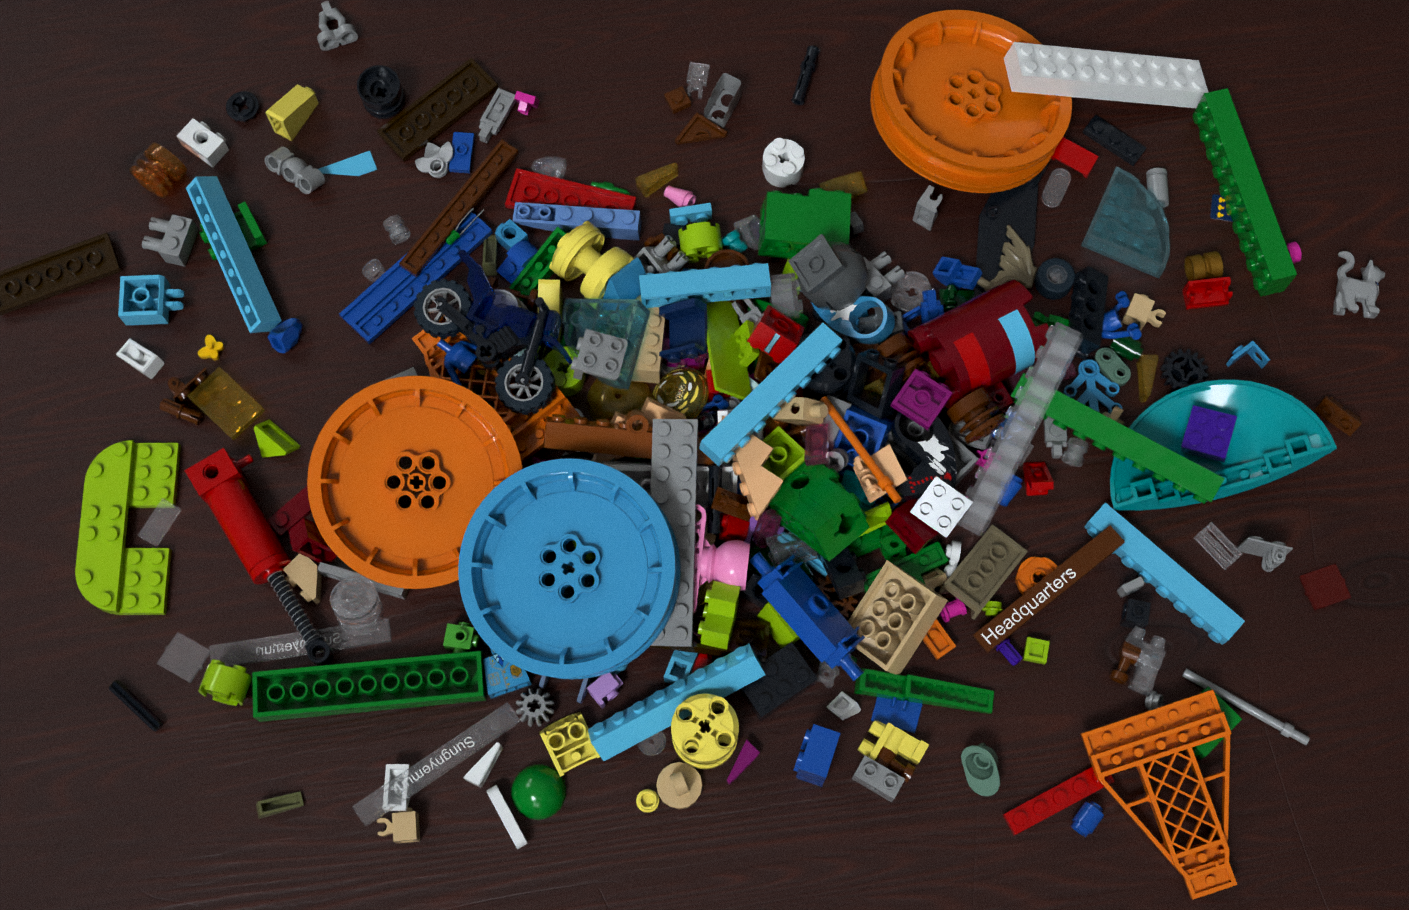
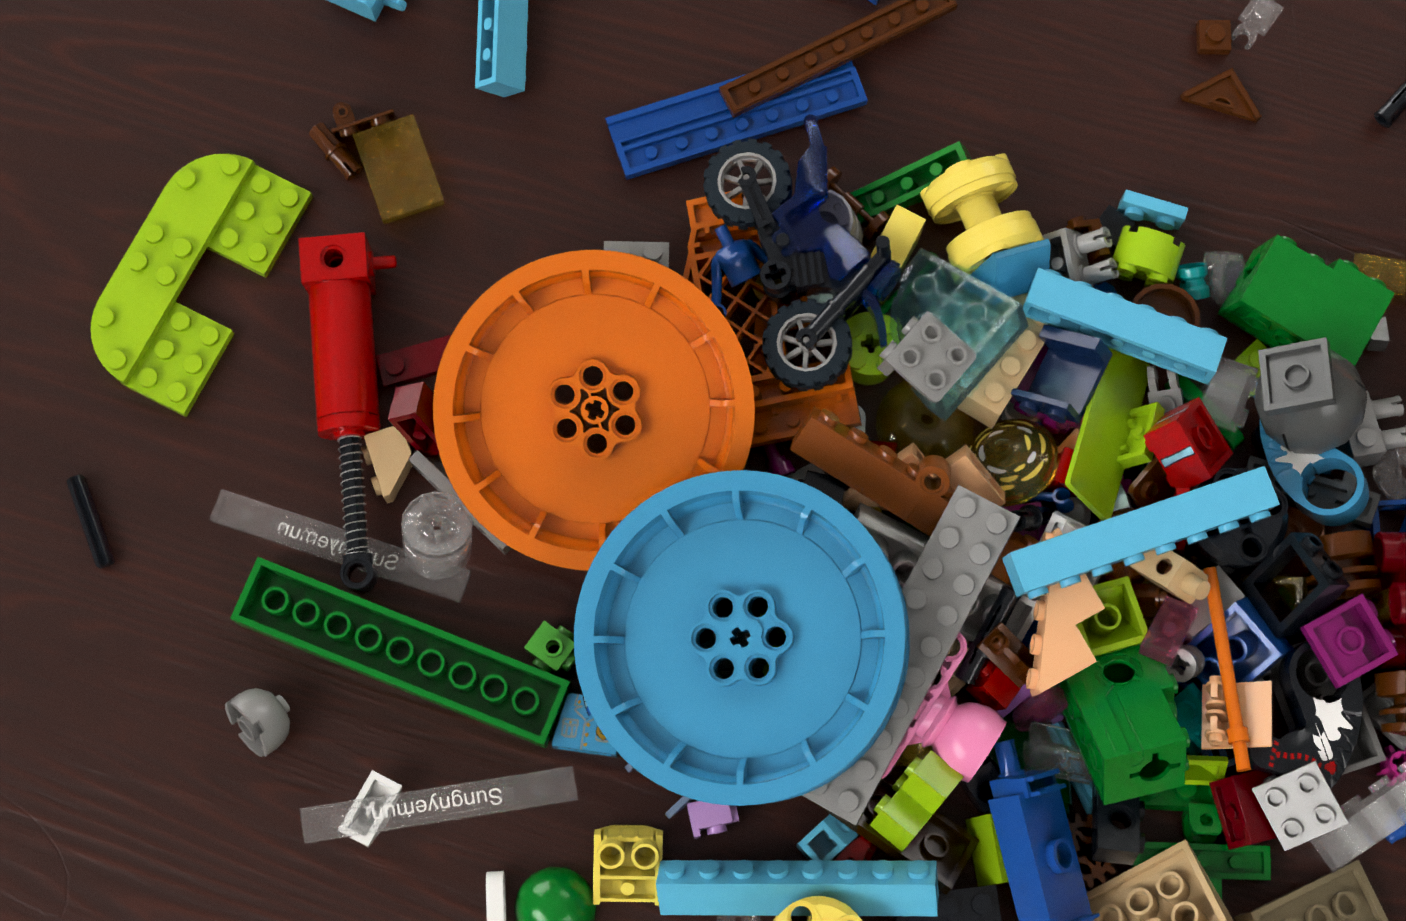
camera: 25 degrees right, 5 degrees up
white slope [116,338,164,379] -> none
clear plate [138,498,182,547] -> none
clear piece [157,632,211,683] -> none
yellow piece [198,335,224,361] -> none
lime brick [198,659,252,706] -> none
lime slope [254,419,300,458] -> none
olive piece [256,791,304,819] -> none
blue rock [267,318,302,353] -> none
clear tile [362,259,385,283] -> none
tan brick [377,808,420,844] -> none
clear wheel [383,215,411,244] -> none
piece [446,208,484,245] -> none
white slope [463,742,503,788] -> none
olive piece [482,235,498,276] -> none
dark azure brick [495,219,529,251] -> none
blue brick [497,239,539,284] -> none
red wing [505,168,637,210] -> none
medium blue slope [513,202,642,240] -> none
light grey gear [516,688,554,727] -> none
clear rock [531,156,567,179] -> none
green piece [591,181,631,196] -> none
clear yellow slope [635,162,678,198] -> none
bright pink cone [664,185,696,207] -> none
light grey piece [704,73,741,128] -> none
white brick [762,138,805,188] -> none
tan tile [922,568,947,590] -> none
white plate [943,540,961,579] -> none
none -> light grey cylinder [225,688,290,757]

